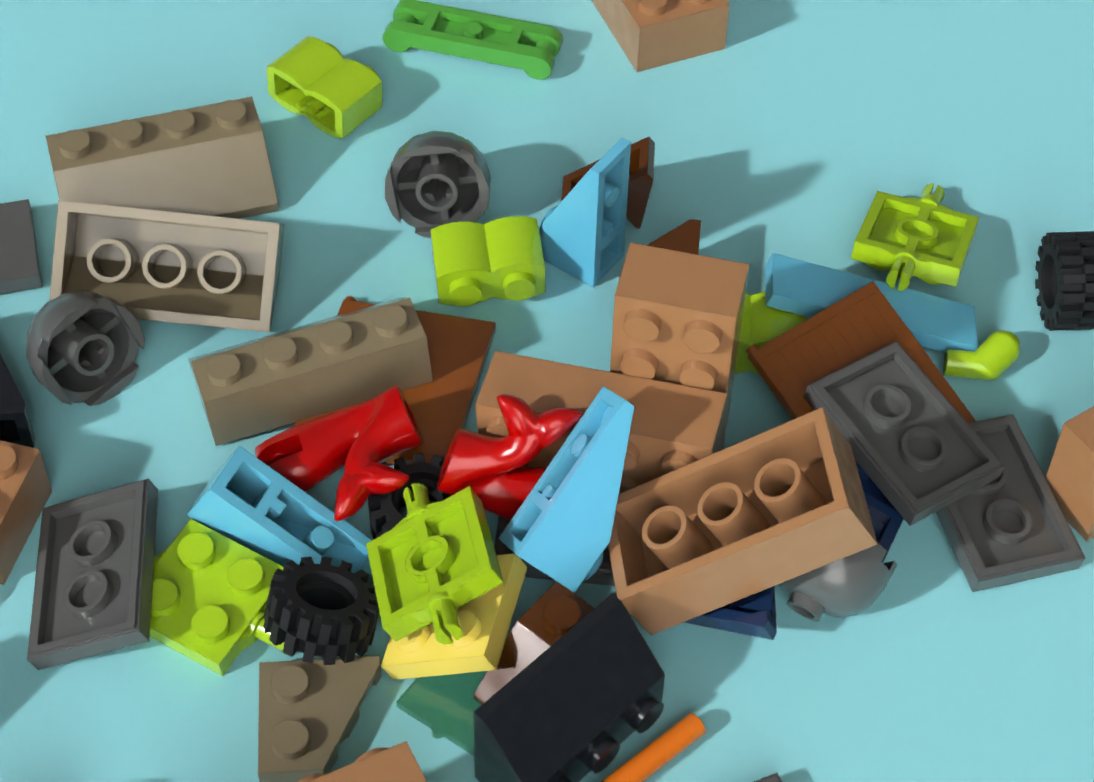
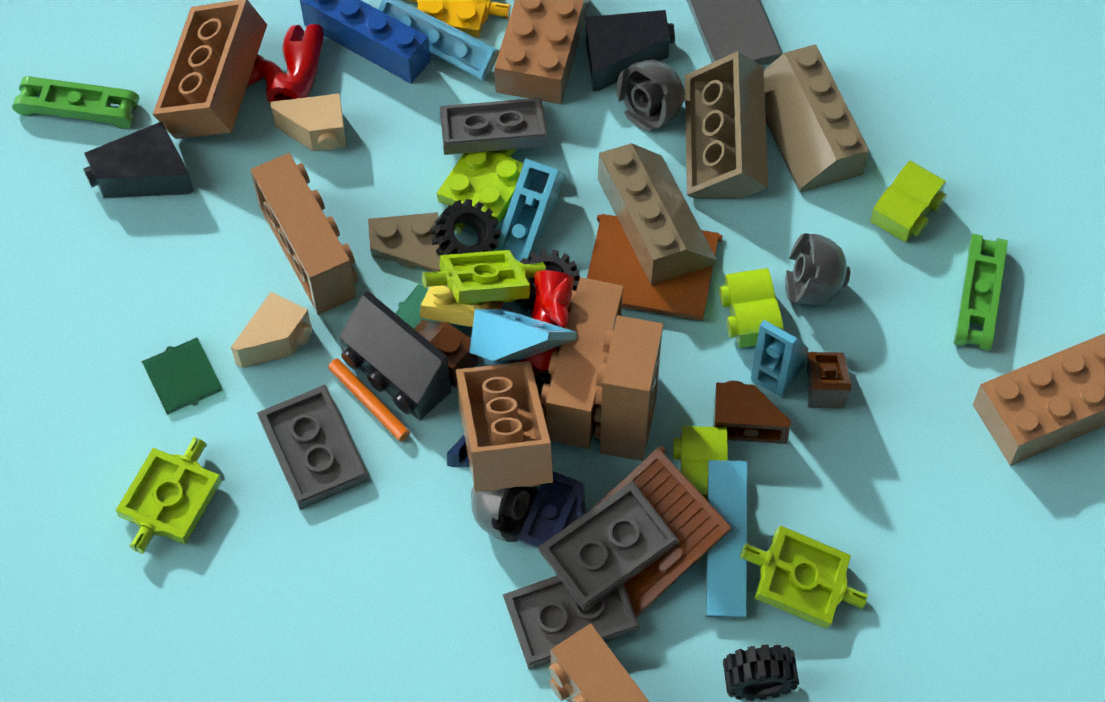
camera: 90 degrees right, 10 degrees up
red piece [255,385,423,521] -> none
lime arm [943,330,1021,381] -> none

